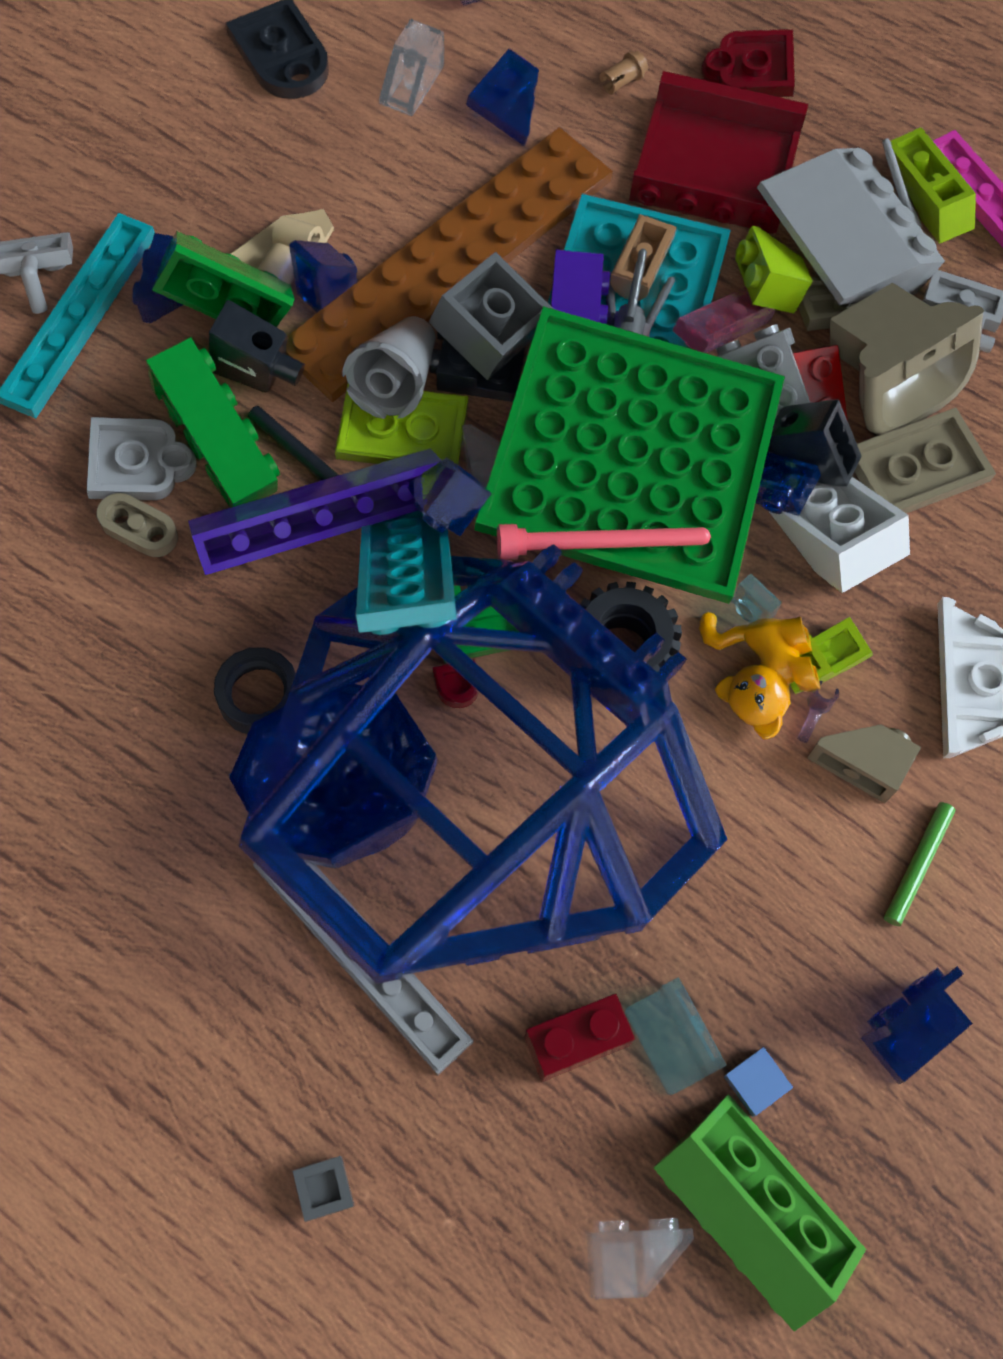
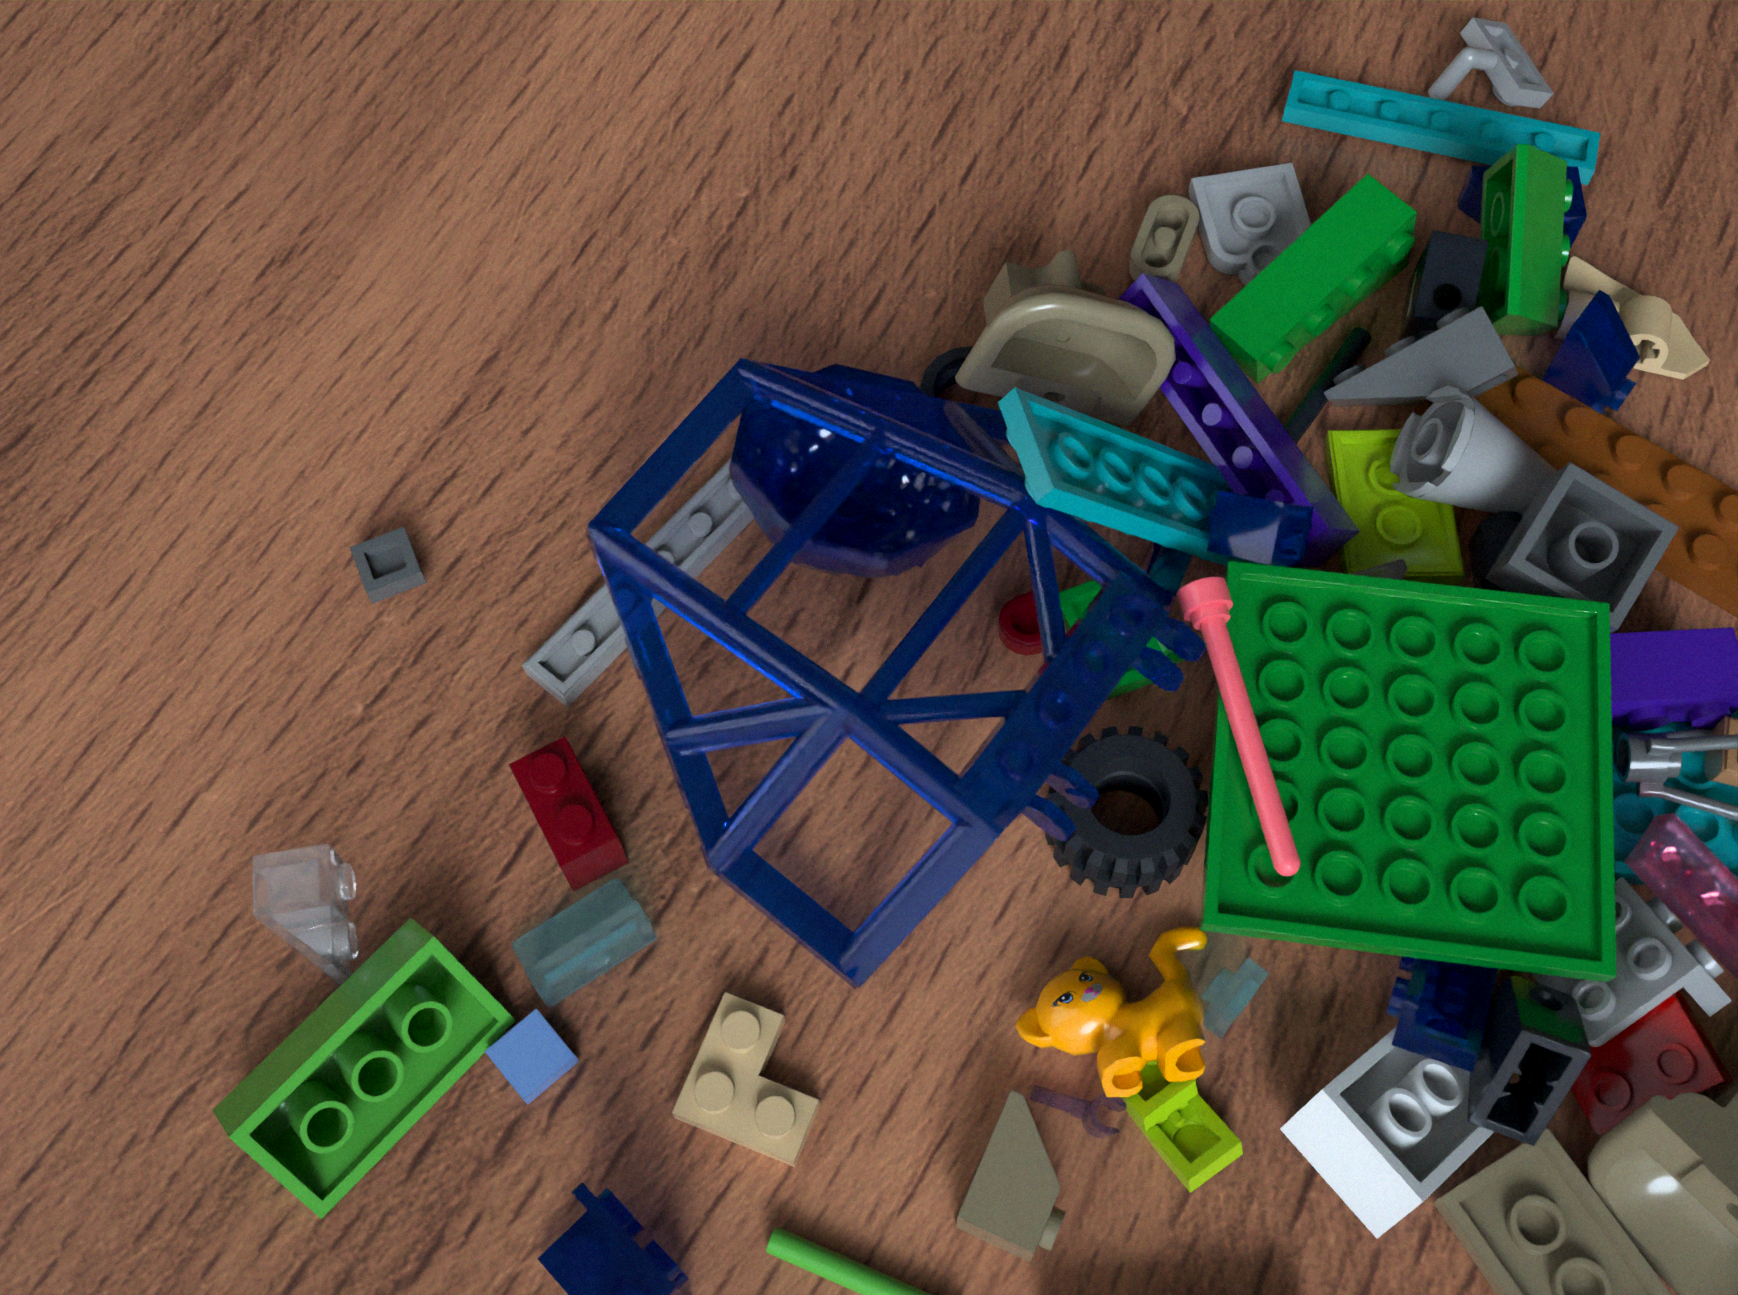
camera: 90 degrees right, 5 degrees down
none -> tan plate [672,992,820,1167]
none -> dark tan piece [955,251,1176,426]
none -> dark grey slope [1324,306,1519,407]

